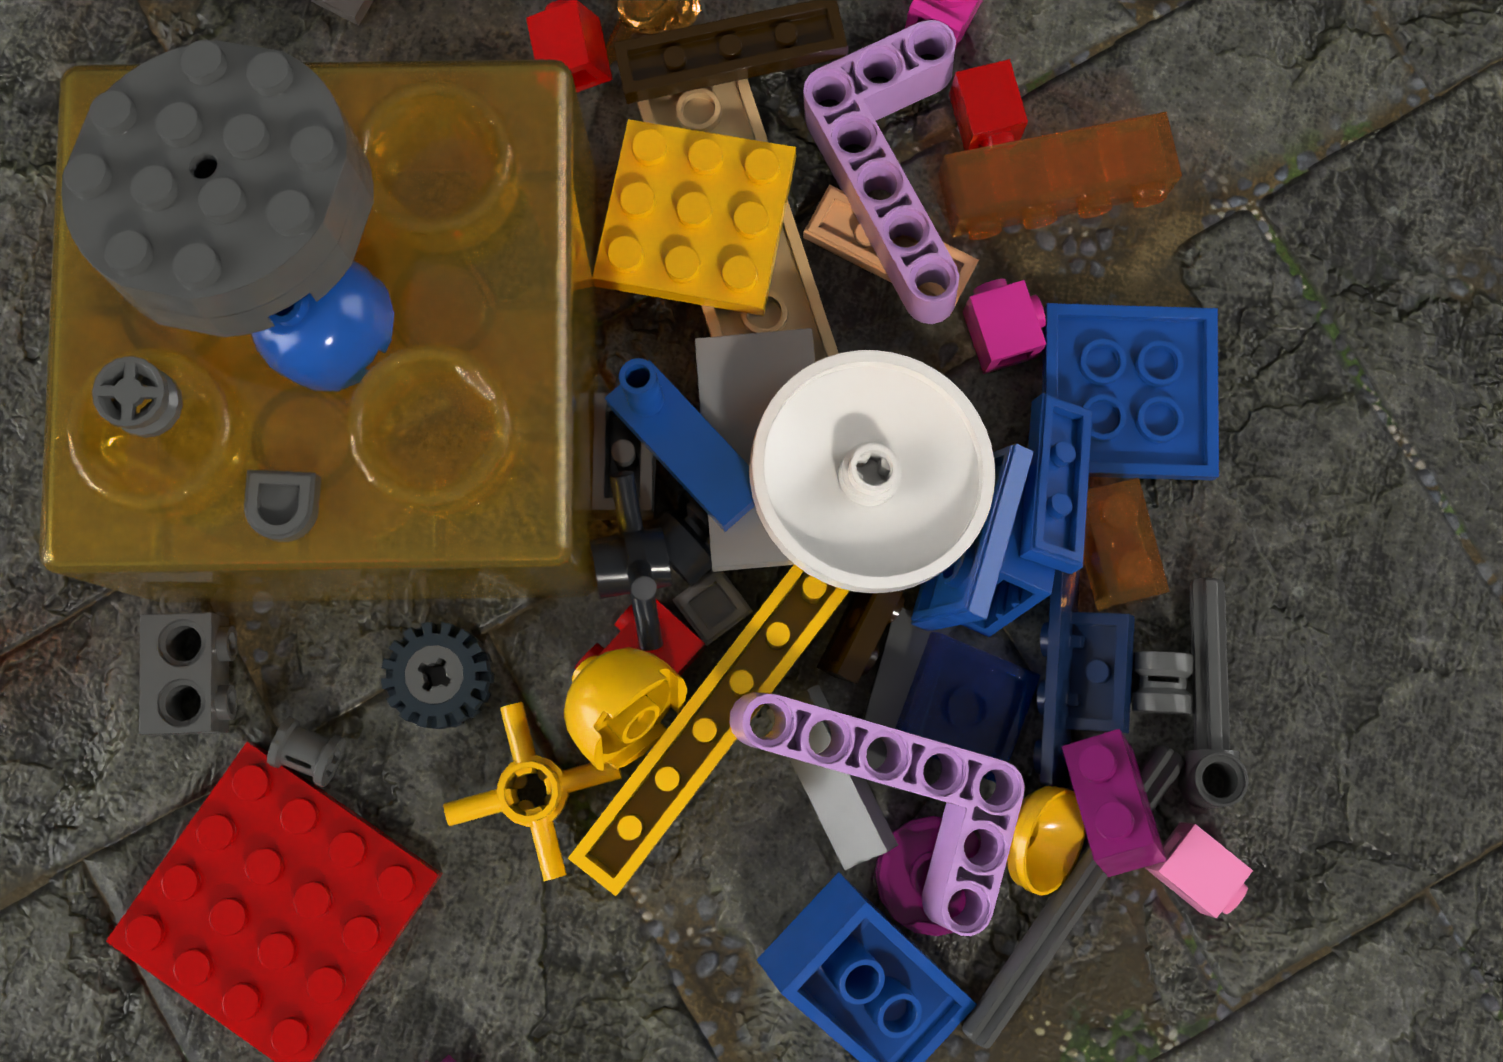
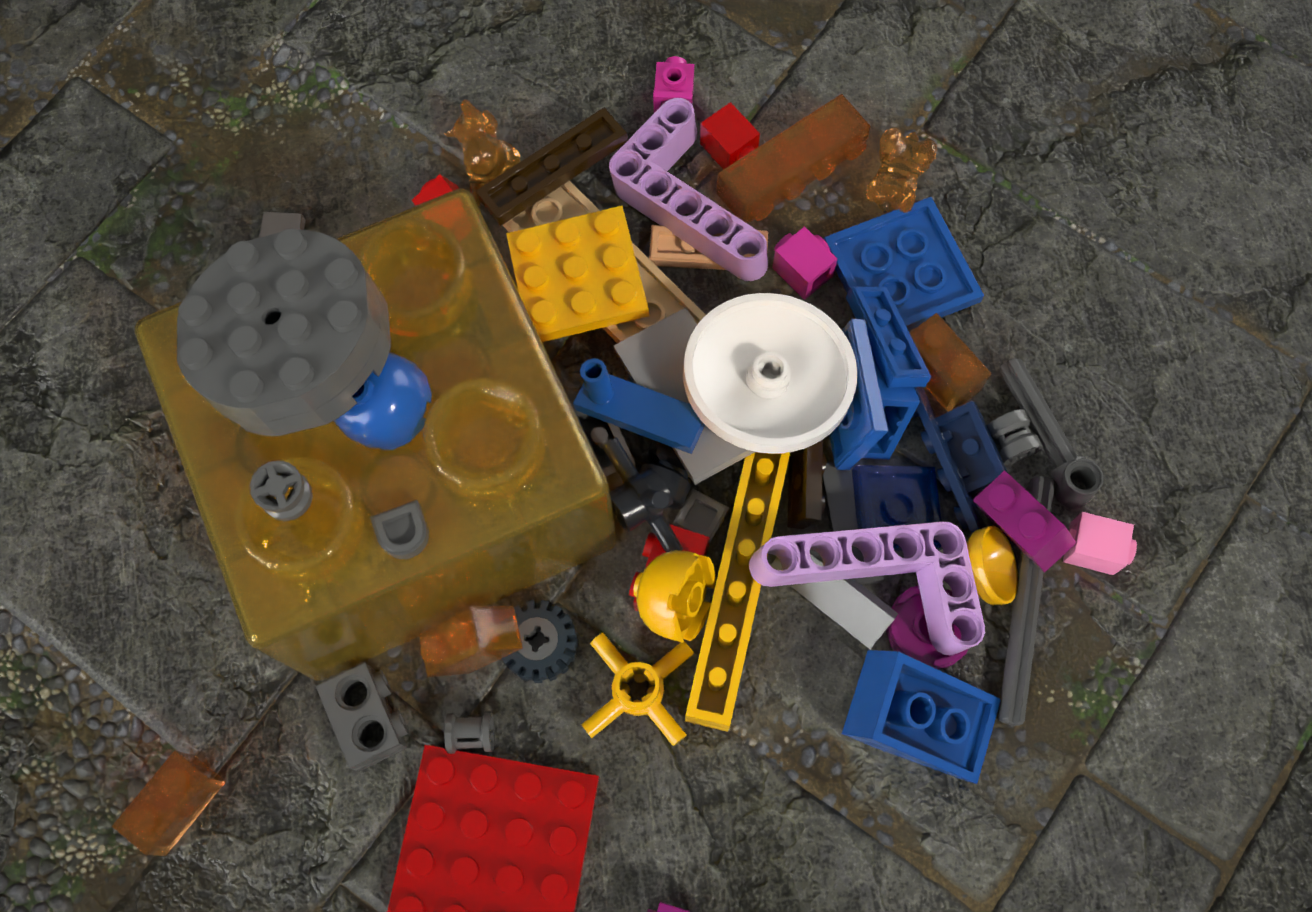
camera: 20 degrees left, 10 degrees down
none -> clear orange brick [419,606,523,677]
none -> clear orange animal [865,127,938,213]

